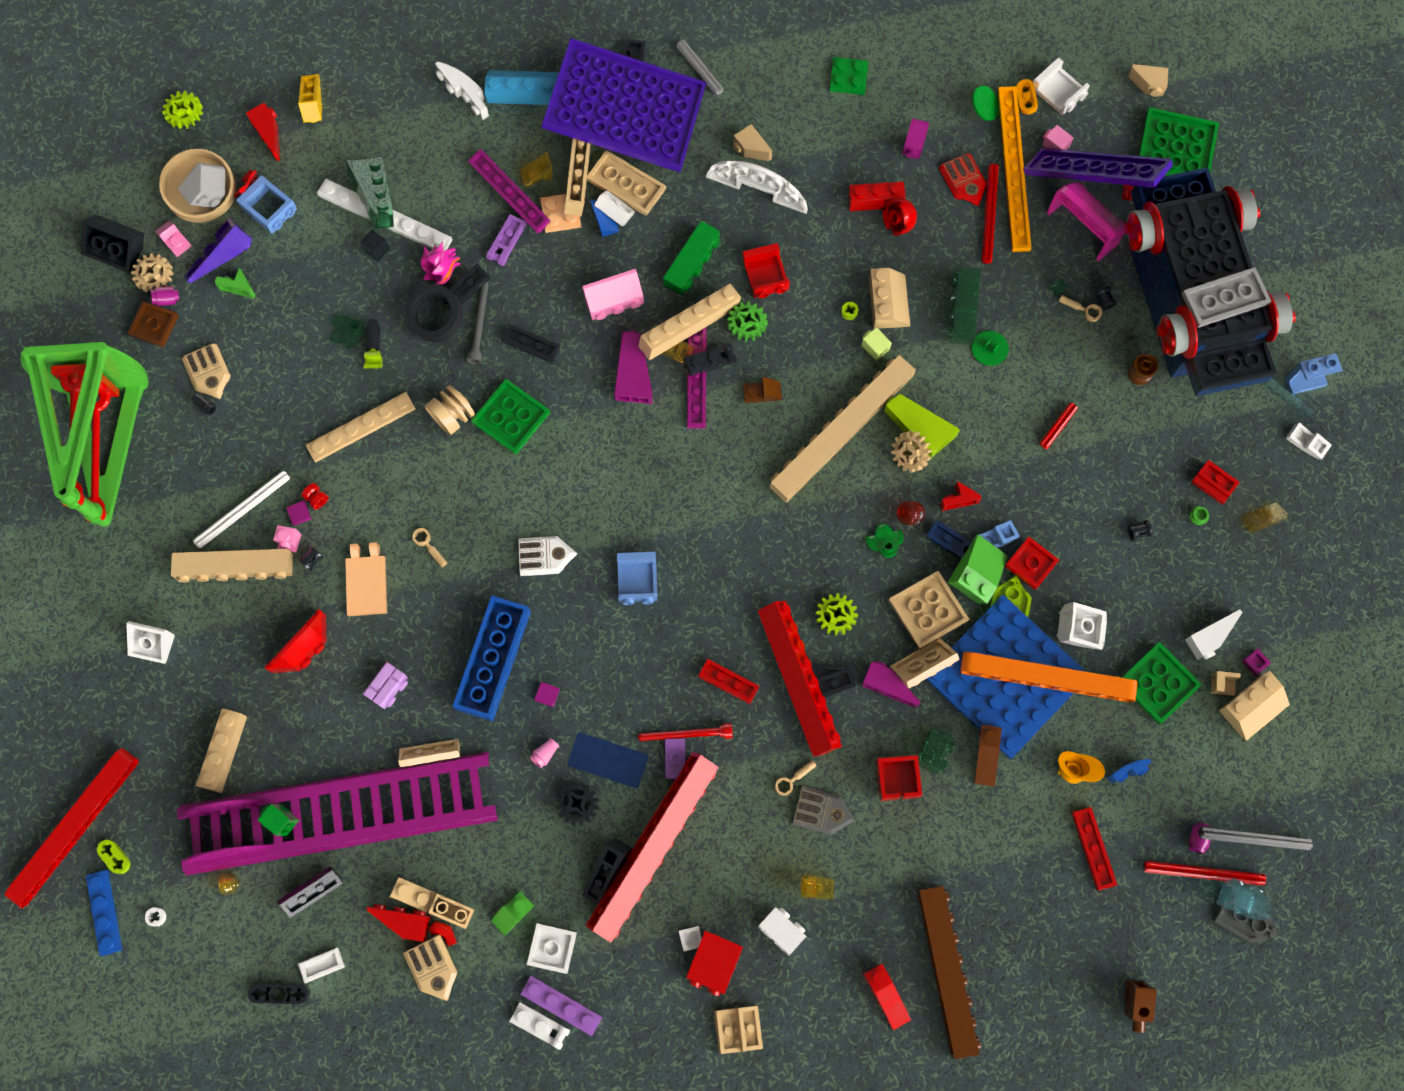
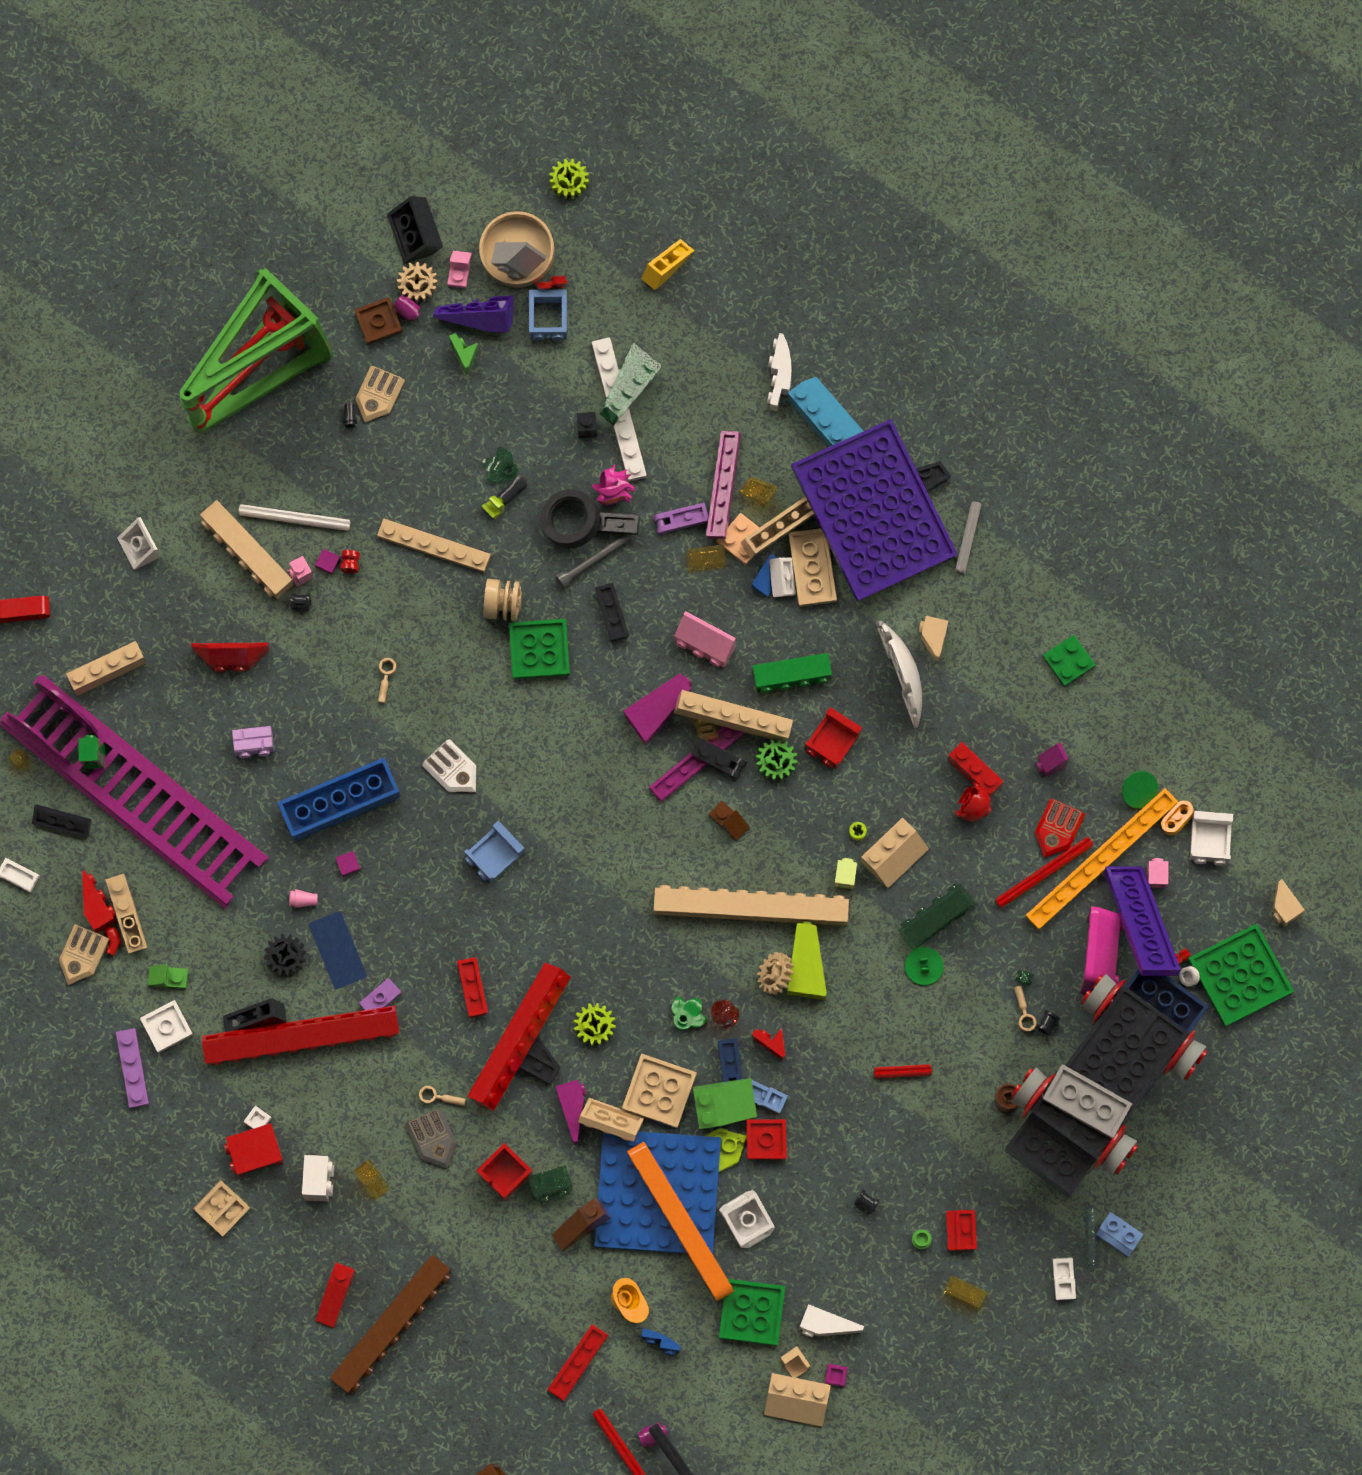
camera: 50 degrees right, 0 degrees up
red slope [246,103,280,161] -> none
light nougat tile [345,542,387,616] -> none
tan plate [399,739,460,767] -> none
white plate [509,1002,570,1049] -> none
red piece [638,723,733,741] -> none
none -> clear yellow slope [686,545,726,572]

